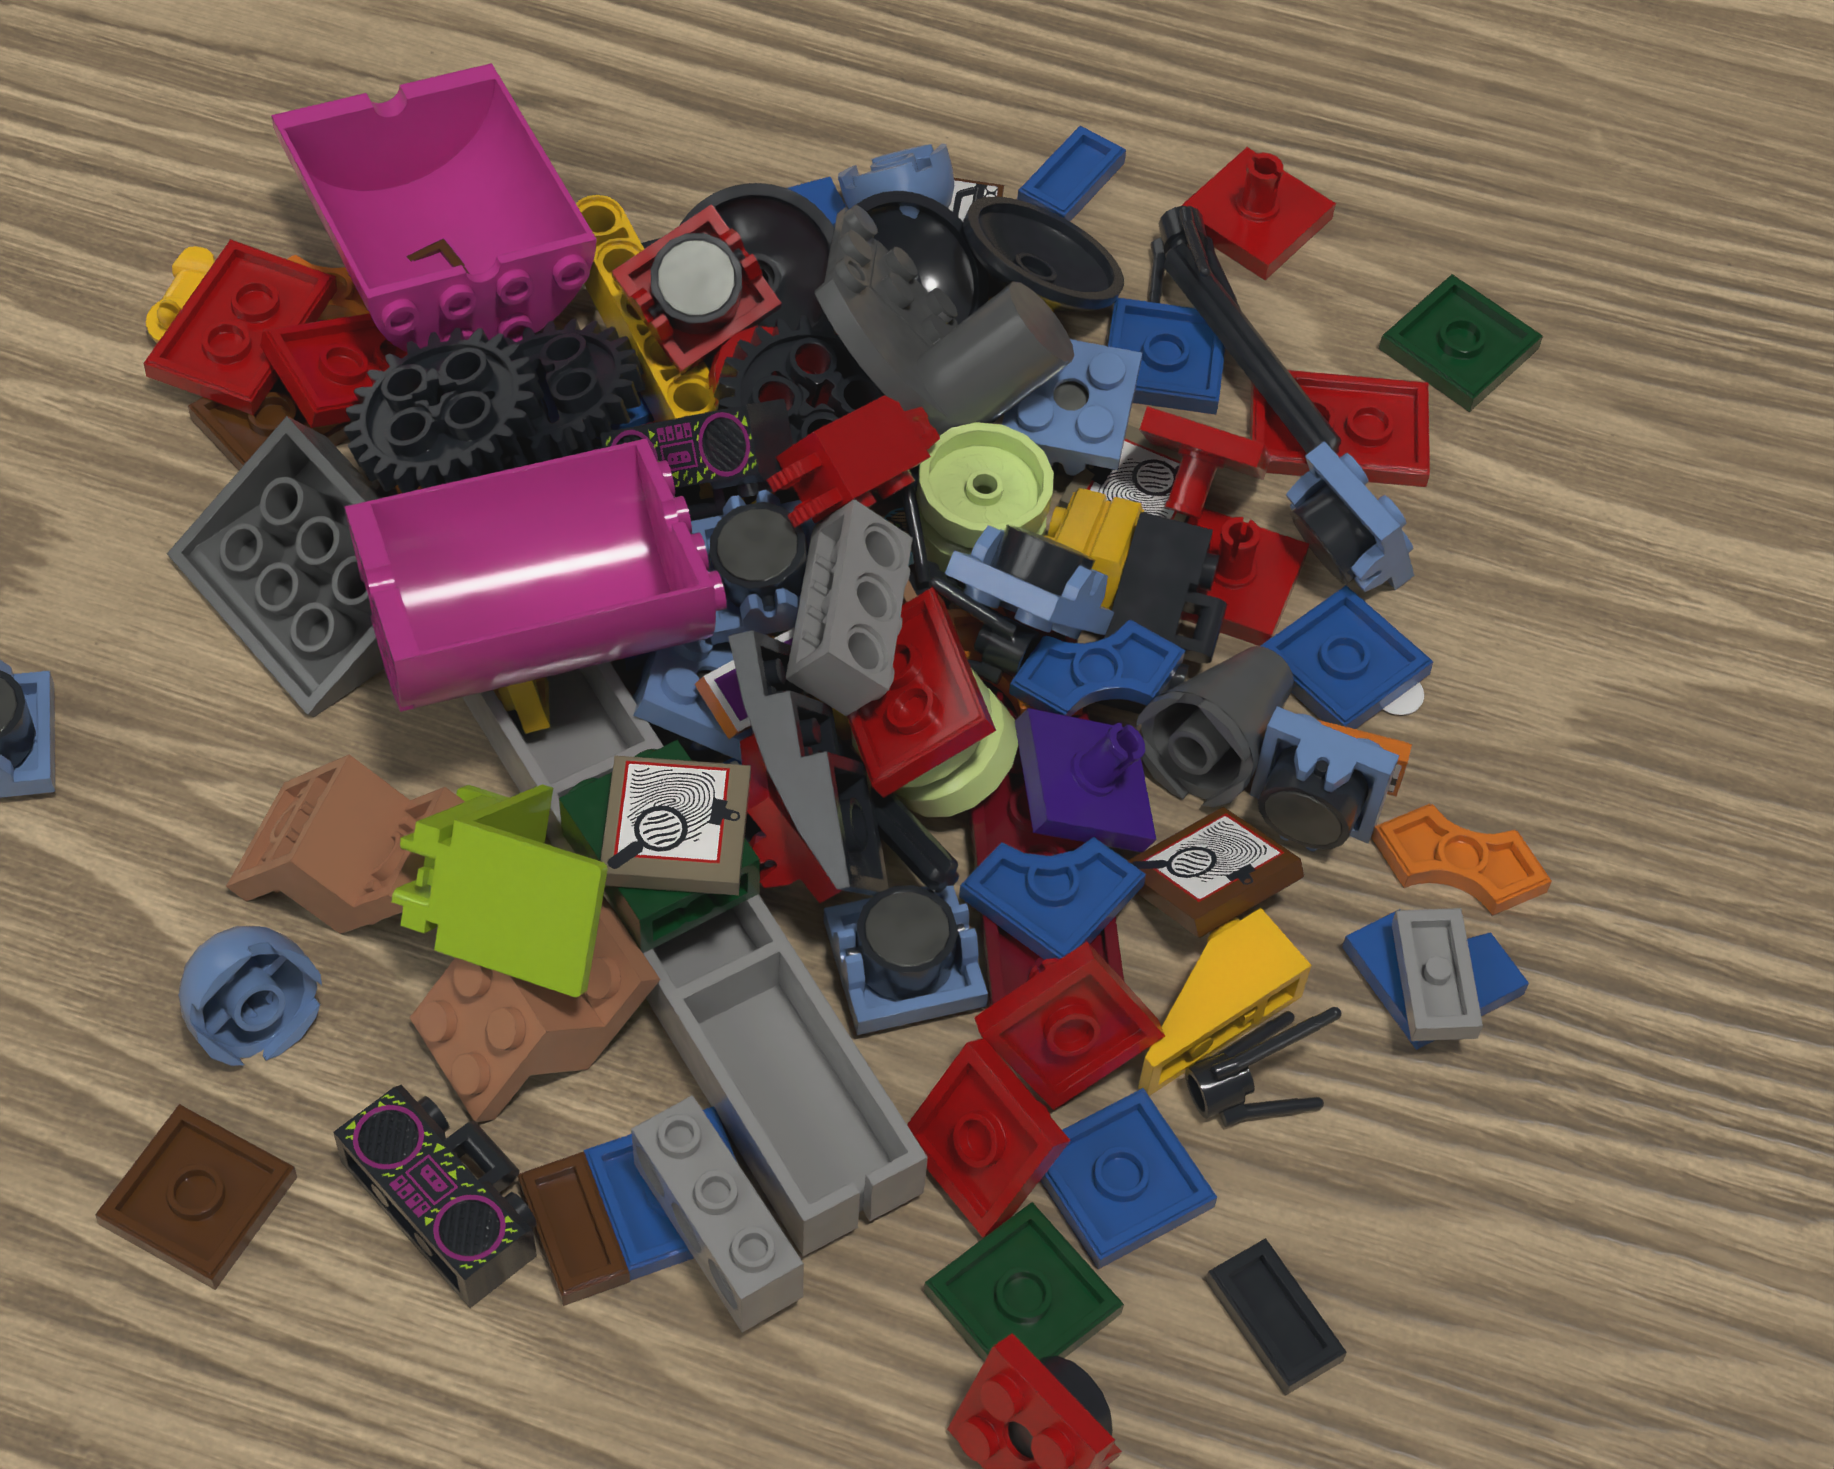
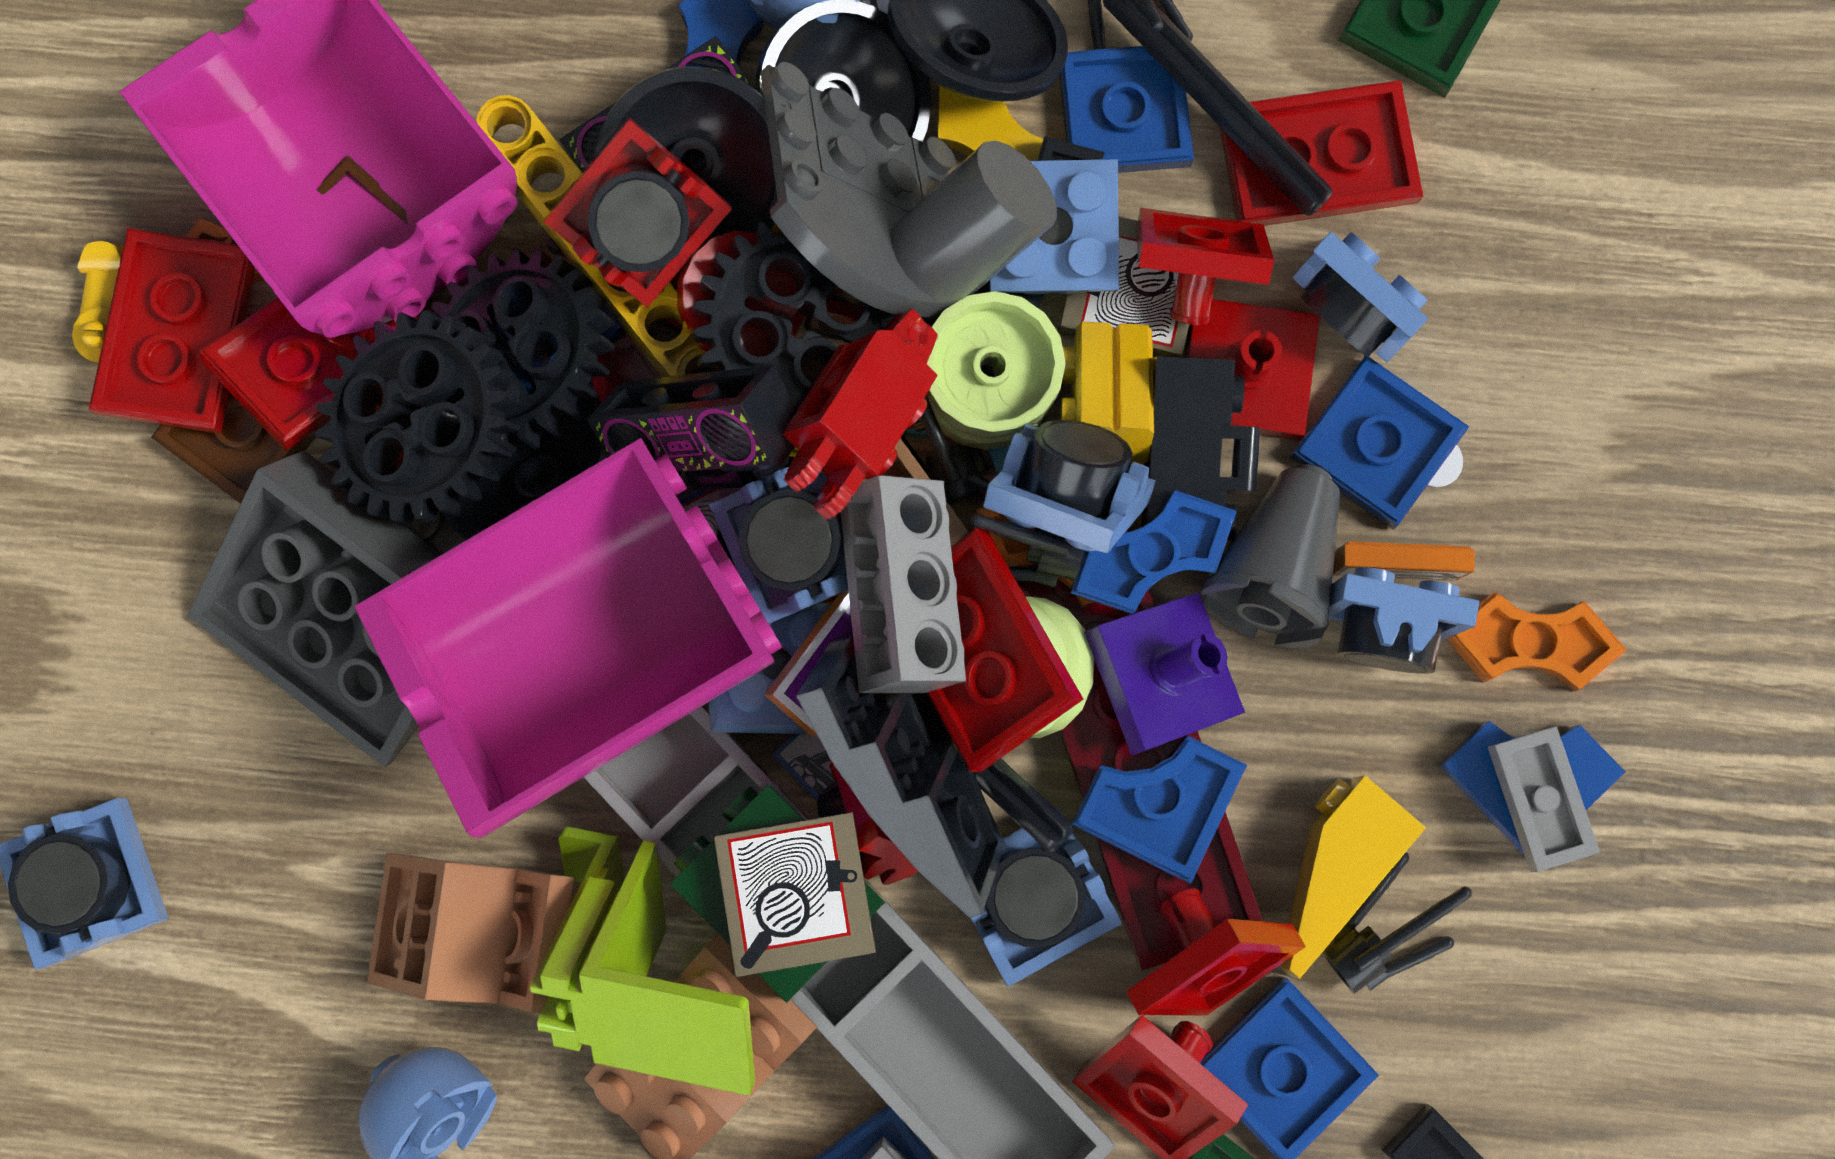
camera: 10 degrees left, 25 degrees up
tile [1128,807,1304,938] -> none

